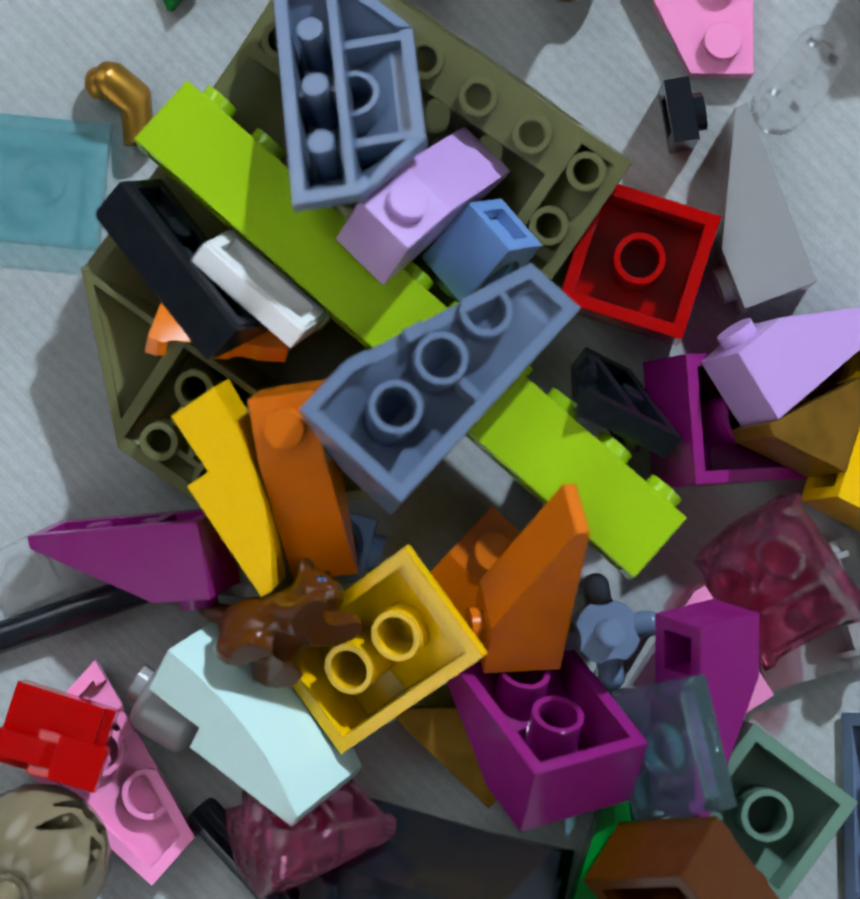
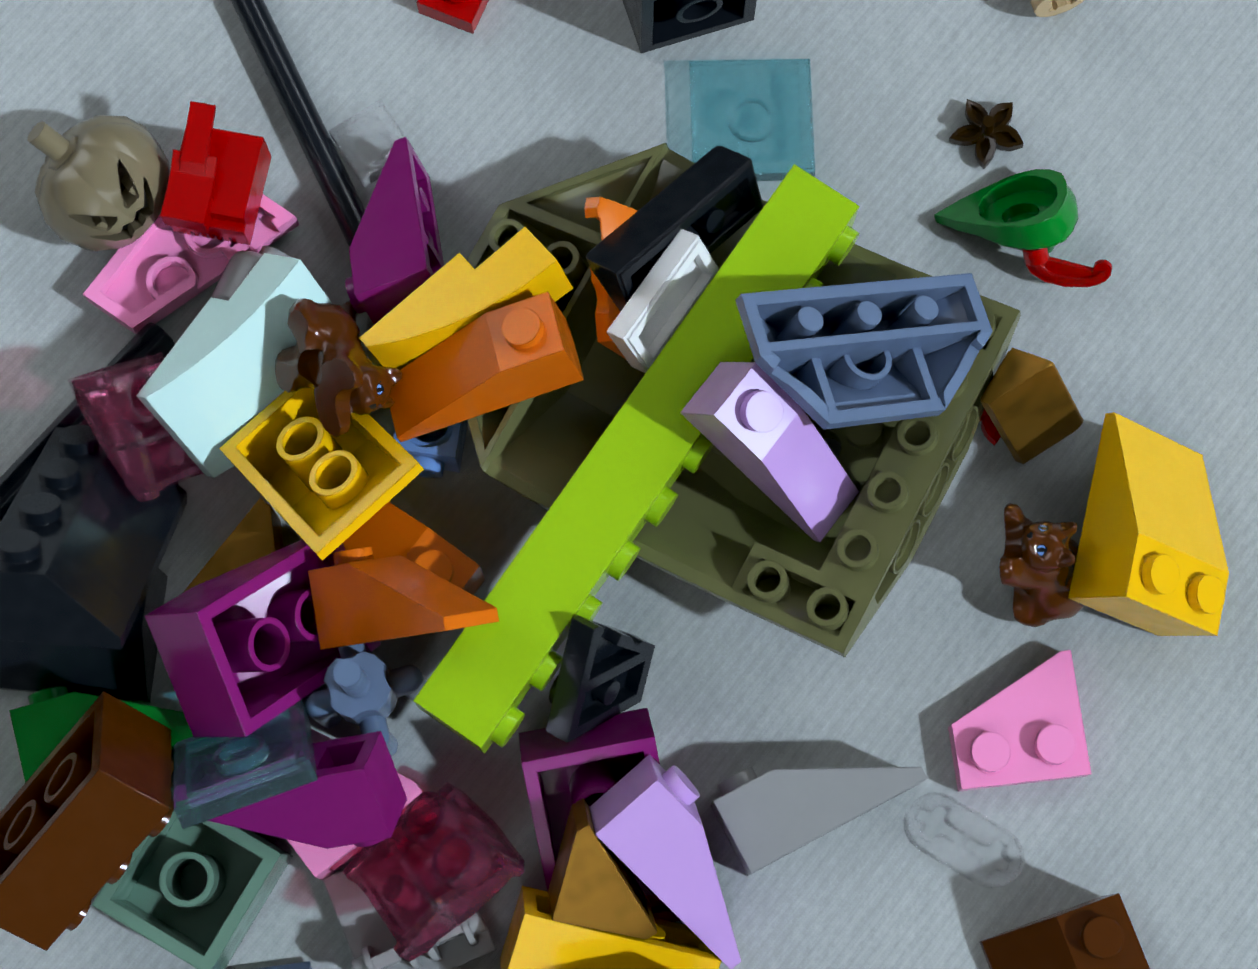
camera: 85 degrees right, 10 degrees down
pearl gold arm [84,61,153,147] -> none
sand blue wedge [298,263,581,515] -> none
medium blue brick [422,199,543,302] -> none
red brick [562,184,722,346] -> none
black plate [658,76,708,154] -> none

